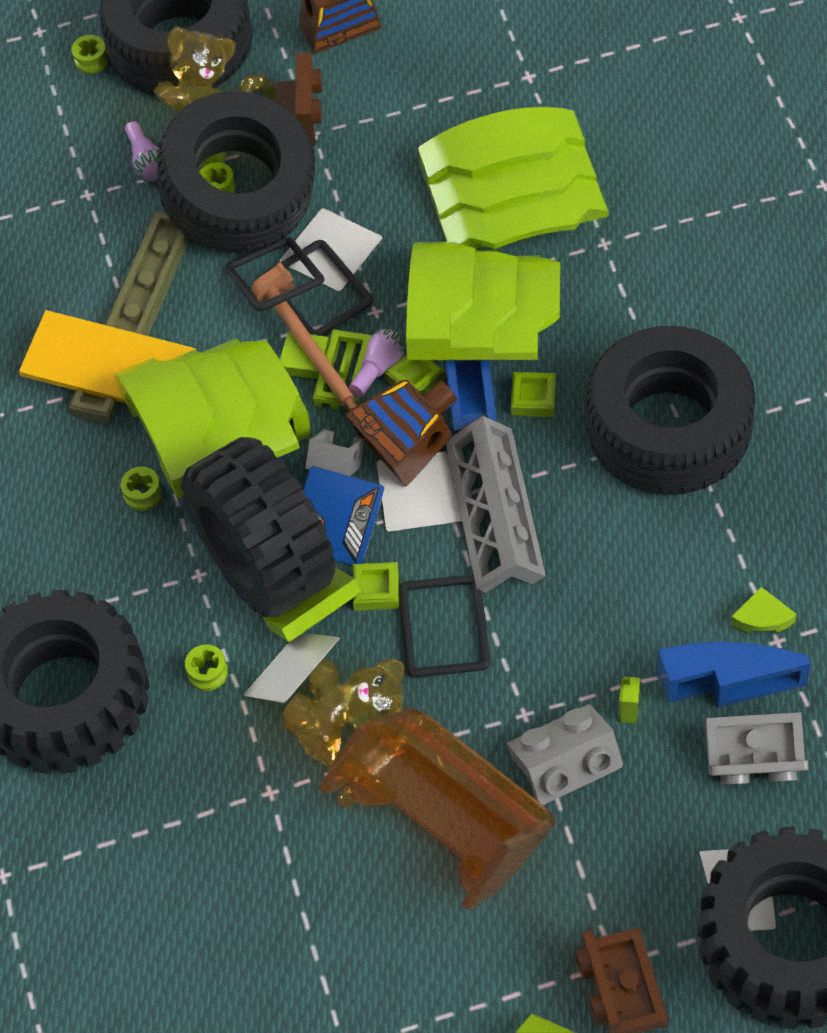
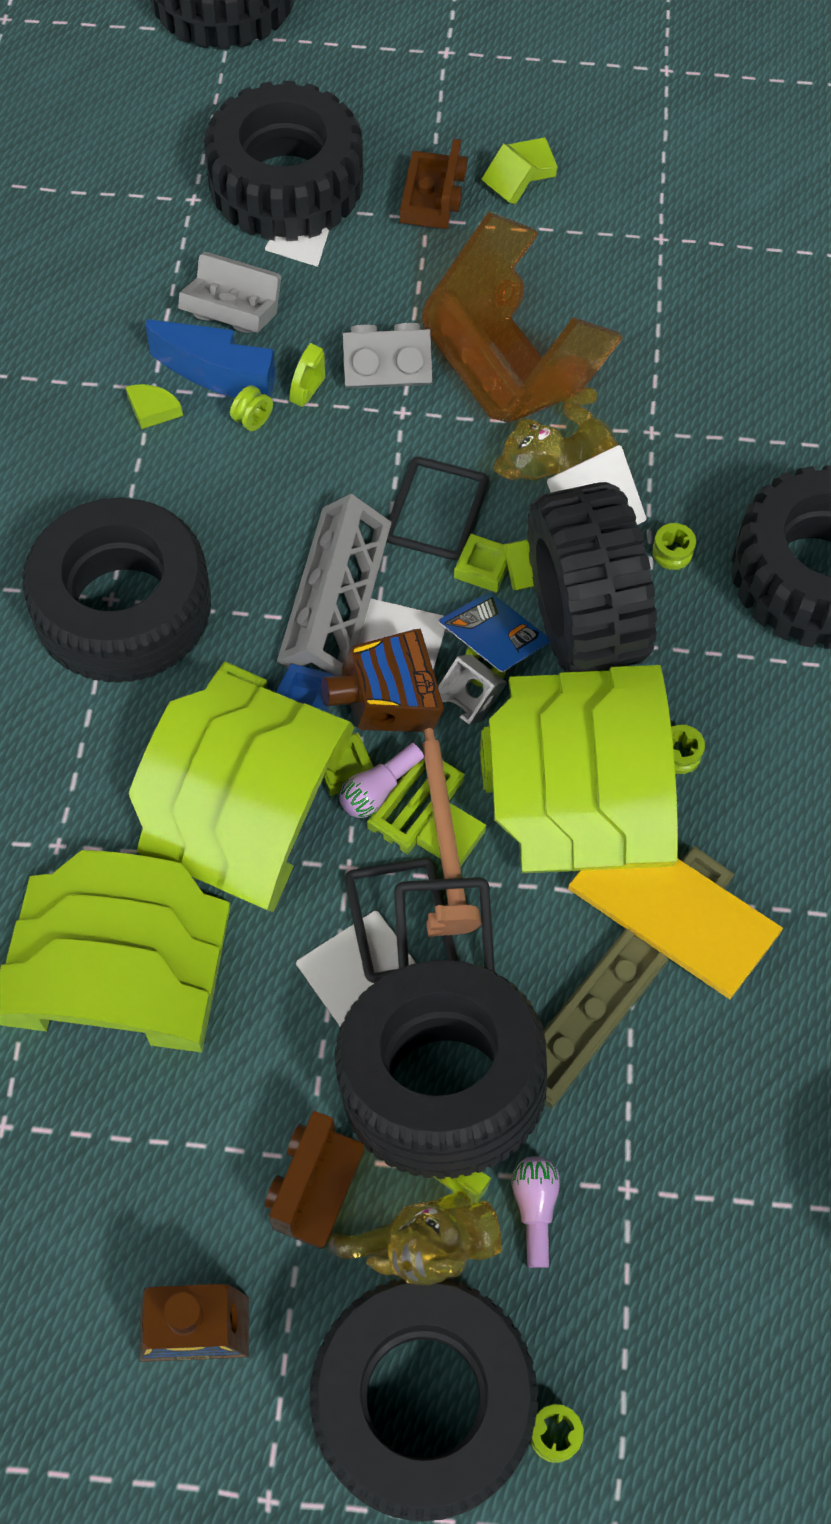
camera: 165 degrees left, 5 degrees up
none -> lime bush [230,385,273,431]

